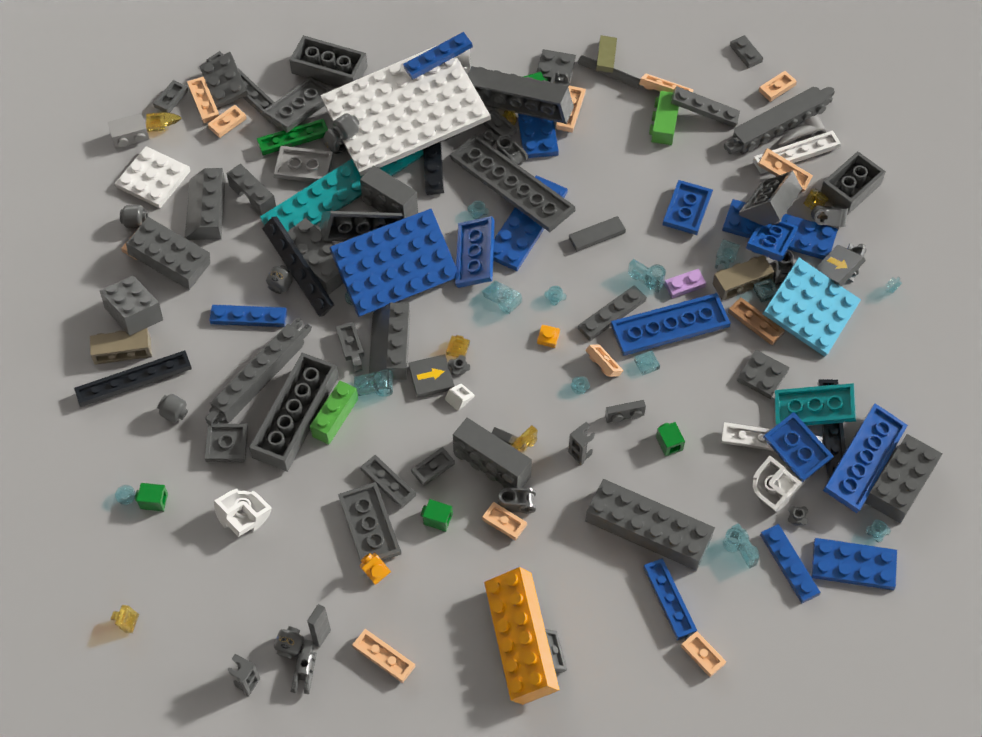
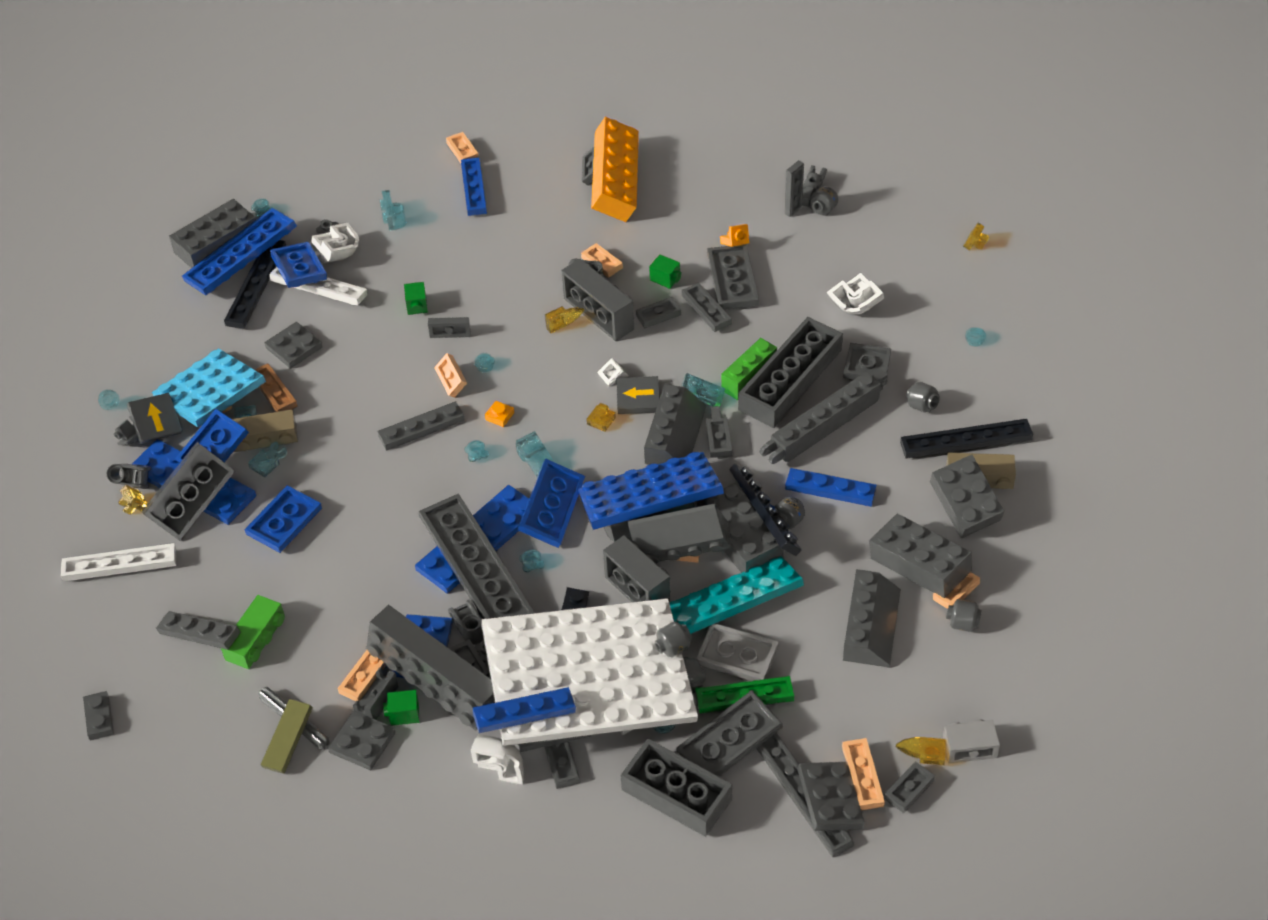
camera: 165 degrees left, 10 degrees down
white plate [115,146,190,209] -> none
green brick [135,483,168,512] -> none
light nougat plate [208,105,247,138] -> none
dark grey arch [226,163,276,216] -> none
dark grey hinge [228,654,260,696] -> none
light nougat plate [352,629,416,683] -> none
dark grey plate [448,355,470,375] -> none
dark grey plate [492,427,519,445] -> none
dark grey hinge [568,422,595,465] -> none
dark grey tile [569,216,626,252] -> none
dark grey brick [585,479,715,571] -> none
blue plate [611,293,731,356] -> none
clear light blue plate [628,259,666,292] -> none
clear light blue plate [634,350,660,376] -> none
light nougat plate [639,74,694,92] -> none
lavender plate [664,269,706,298] -> none
dark grey hinge [724,86,835,154] -> none
light nougat plate [757,148,813,192] -> none
light nougat plate [759,71,797,102] -> none
blue plate [760,524,821,604] -> none
teal plate [775,383,856,426] -> none
light grey piece [777,116,826,148] -> none
blue plate [811,538,897,590] -> none
dark grey brick [820,151,886,215] -> none

